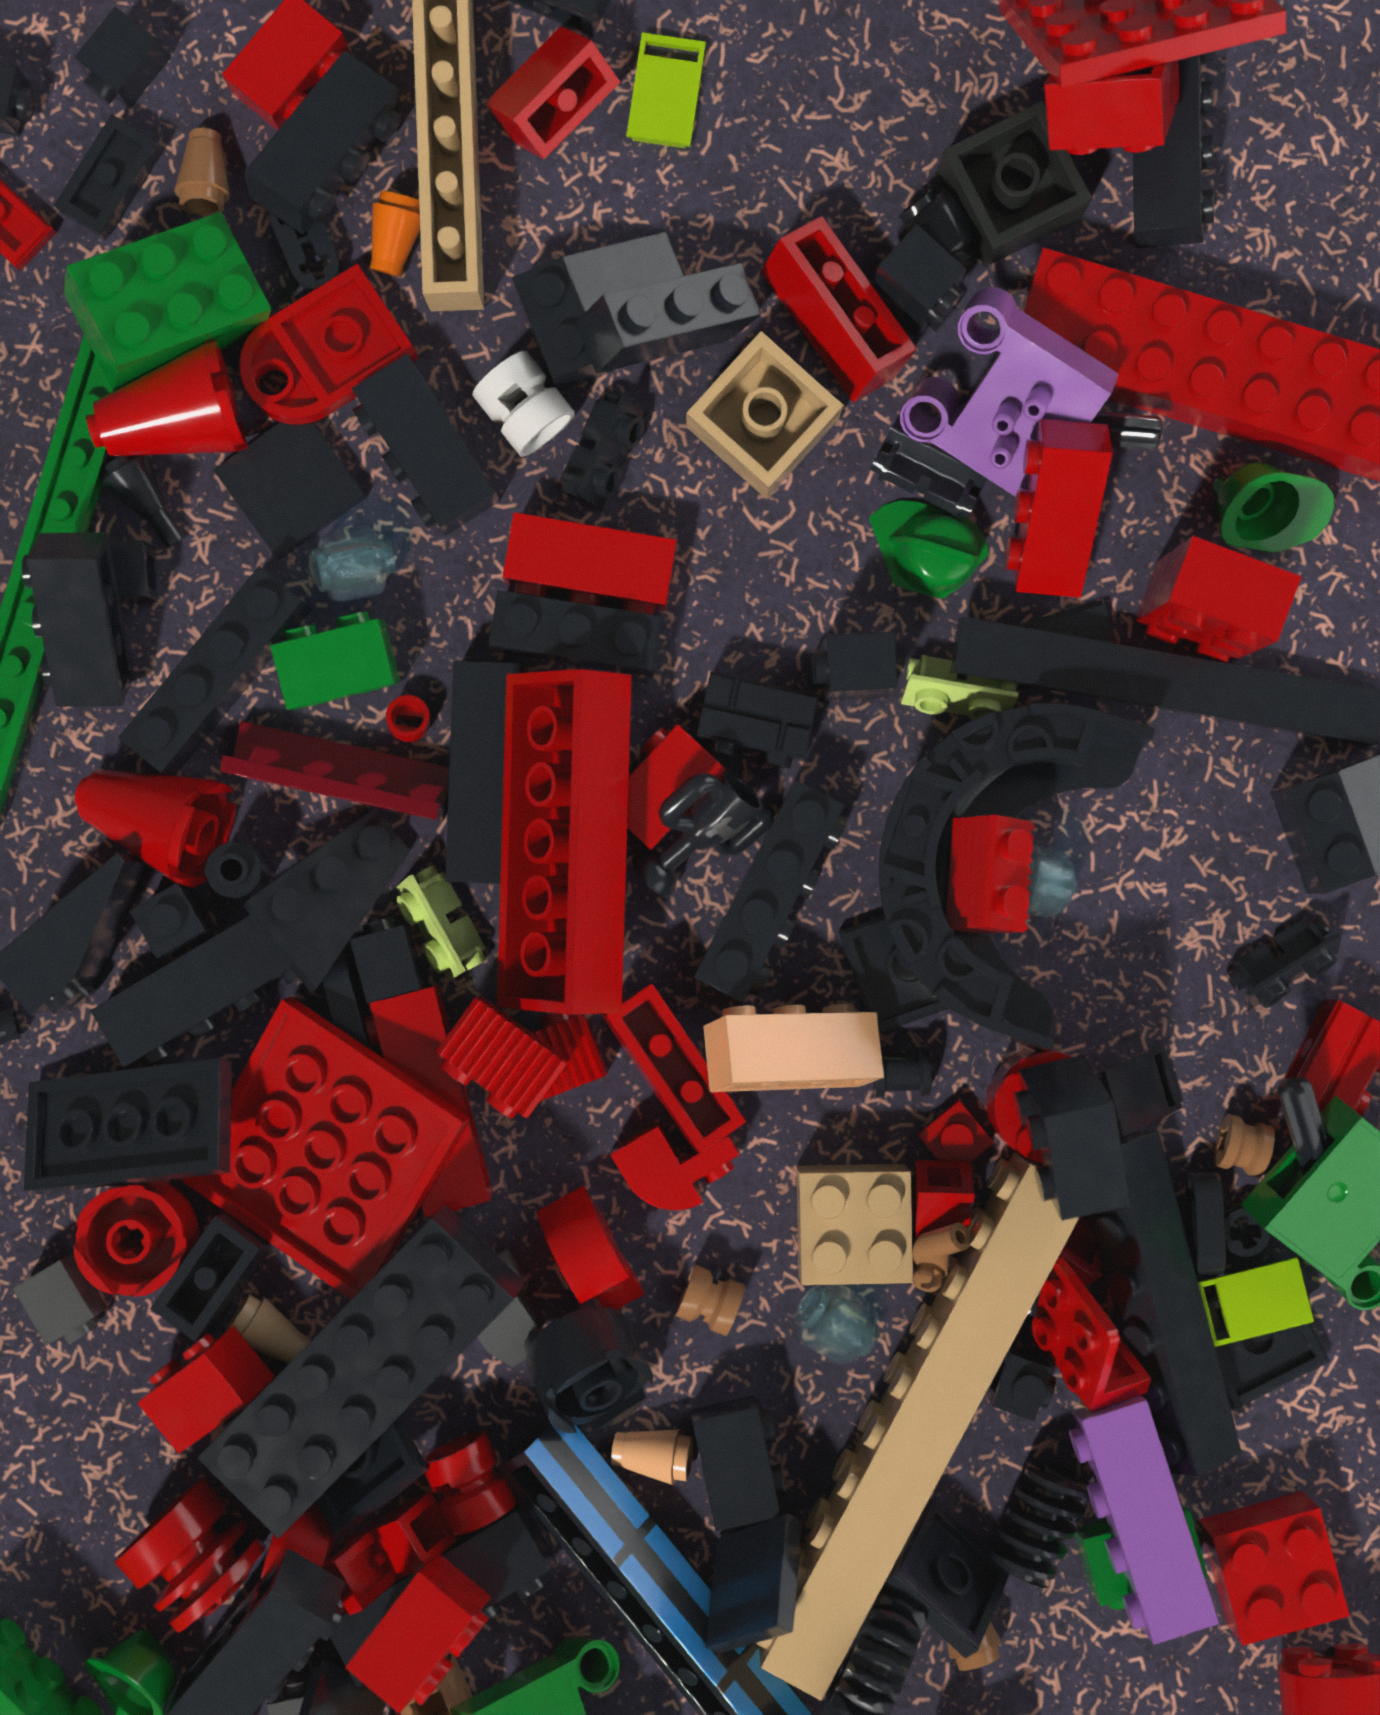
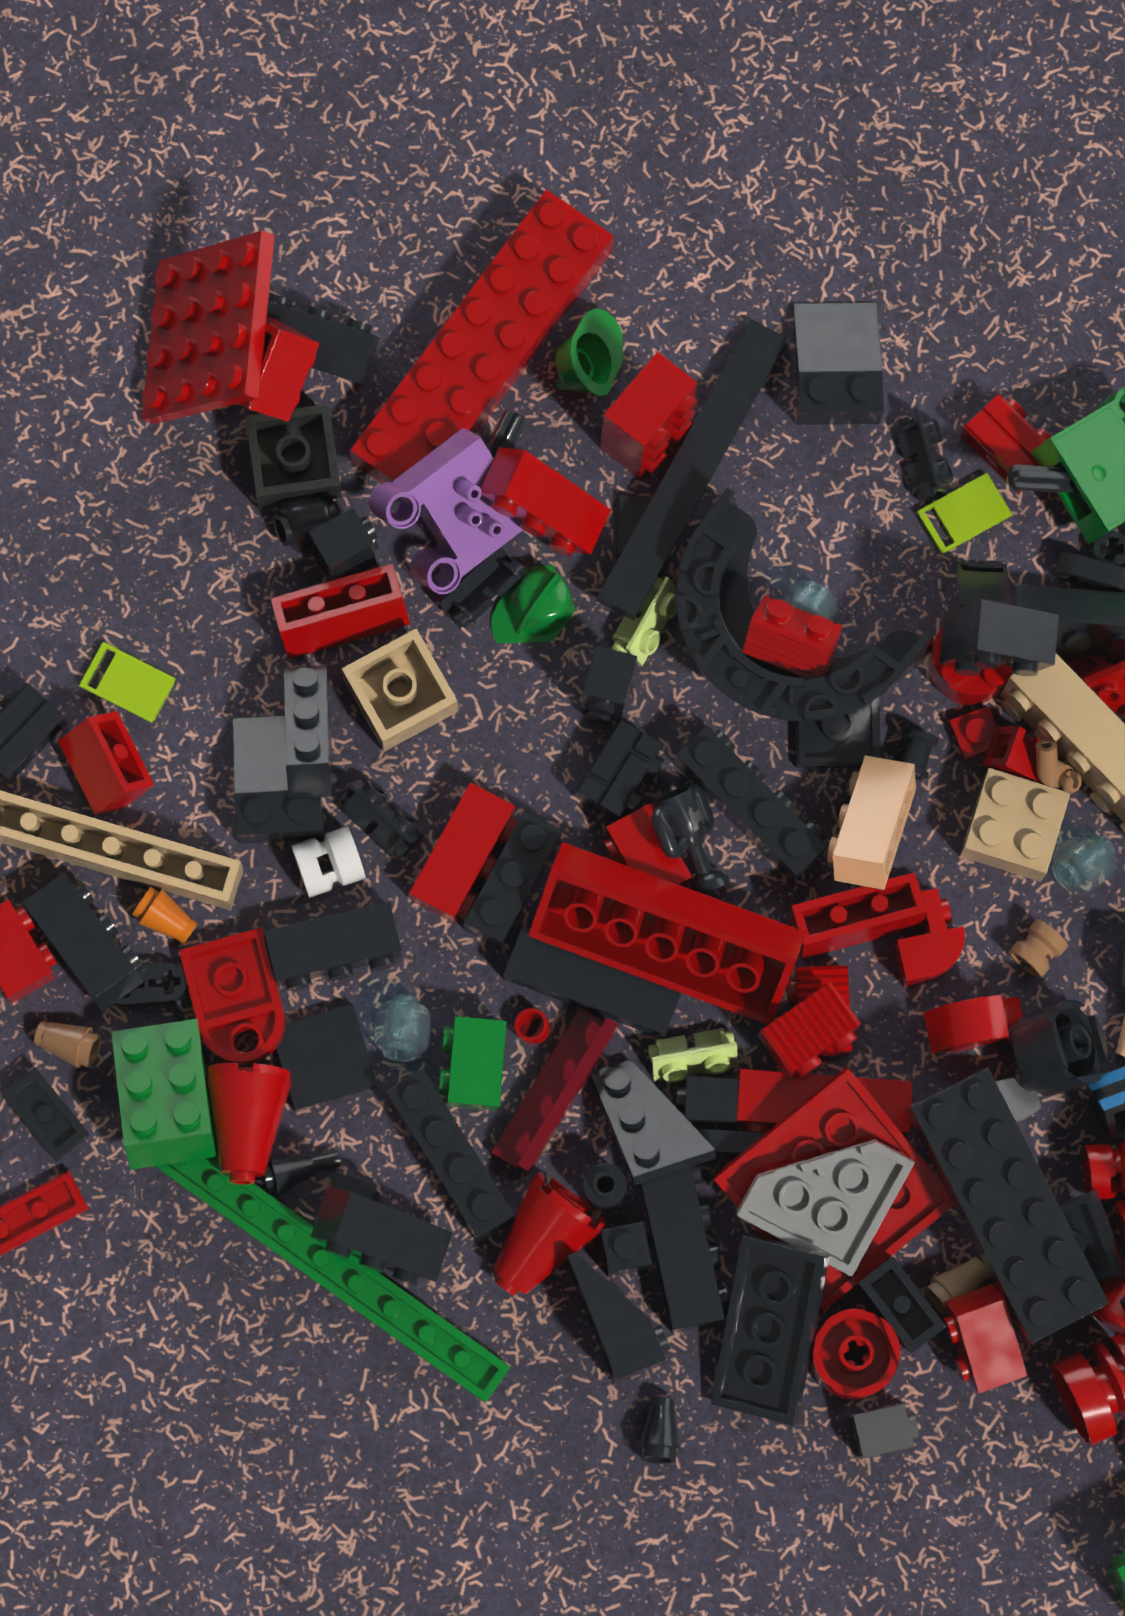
camera: 75 degrees left, 10 degrees down
medium nougat wheel [1213,1114,1275,1178] -> none
none -> light grey plate [736,1139,915,1277]
none -> lime piece [917,473,1013,555]

